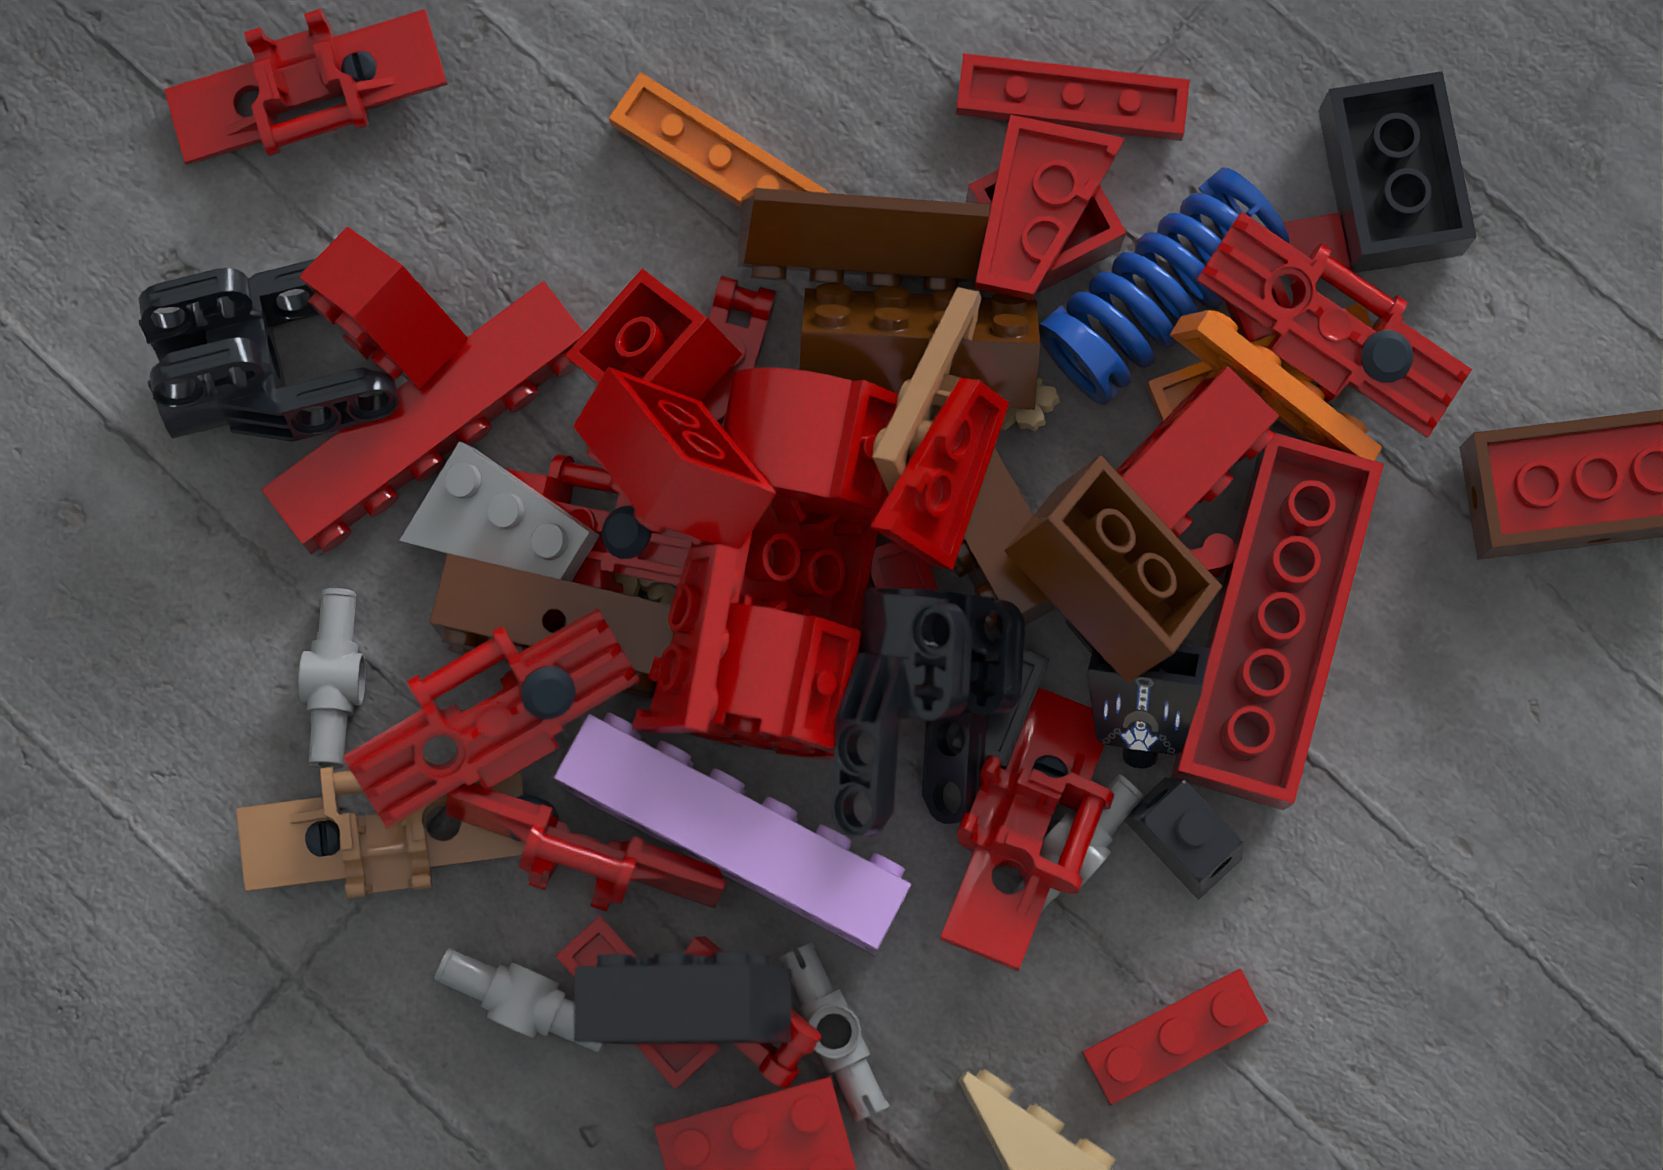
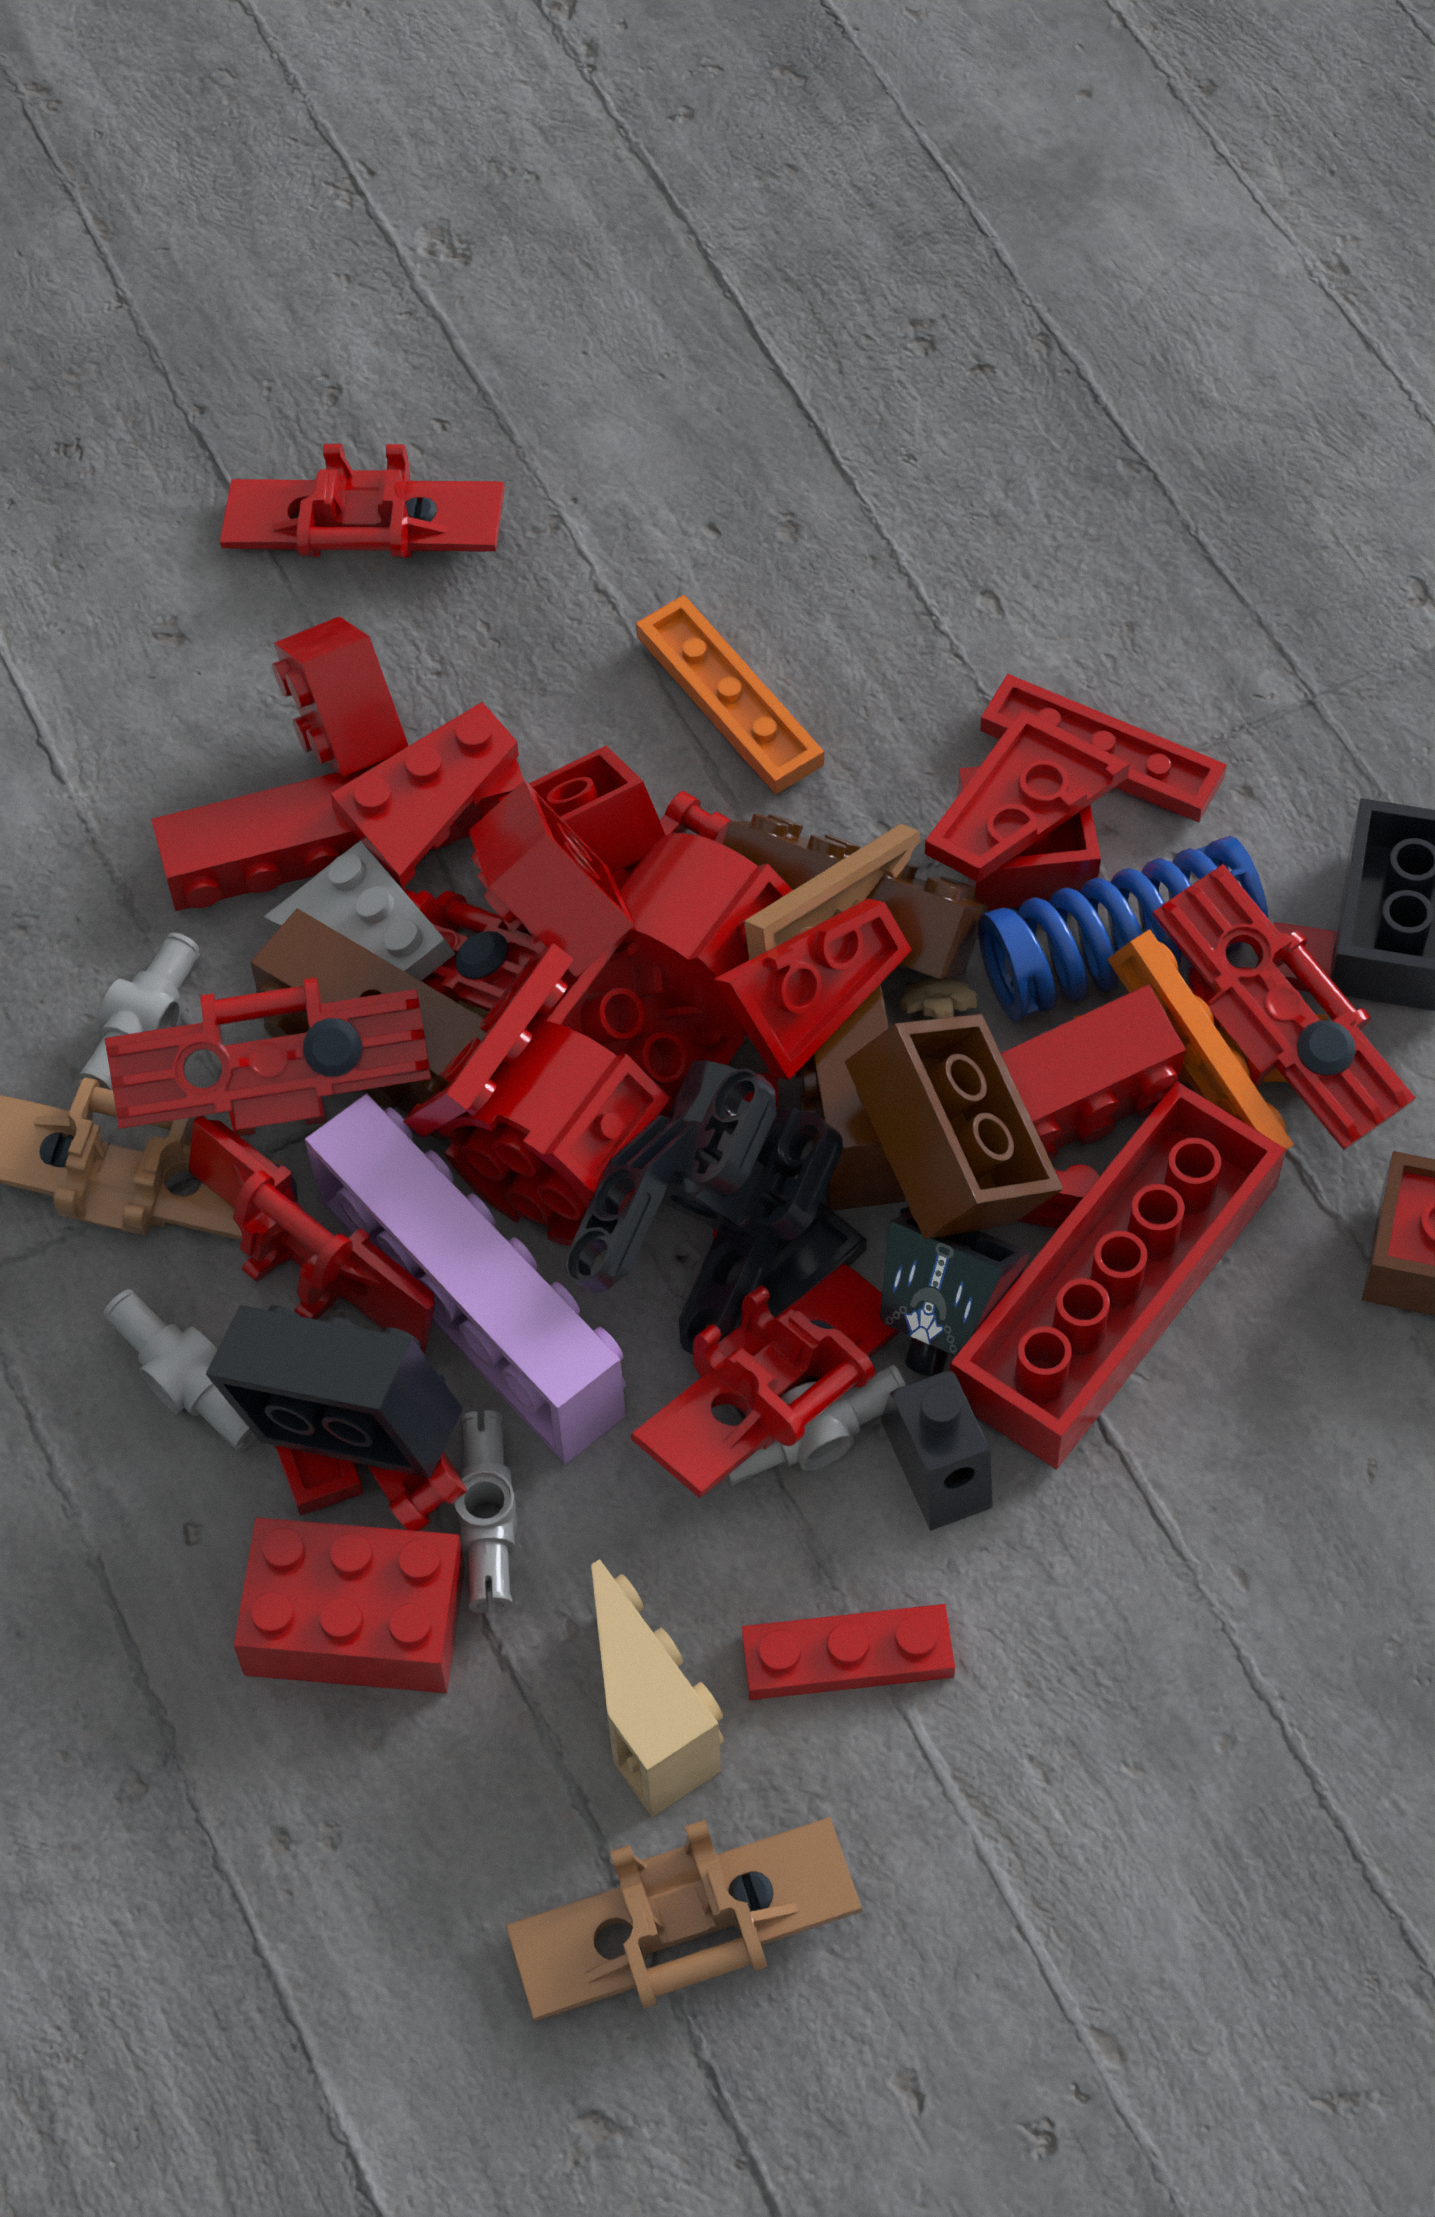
camera: 25 degrees right, 20 degrees down
black piece [138,259,399,442] -> none
reddish brown slope [738,188,990,291] -> none
none -> red wing [330,702,519,889]

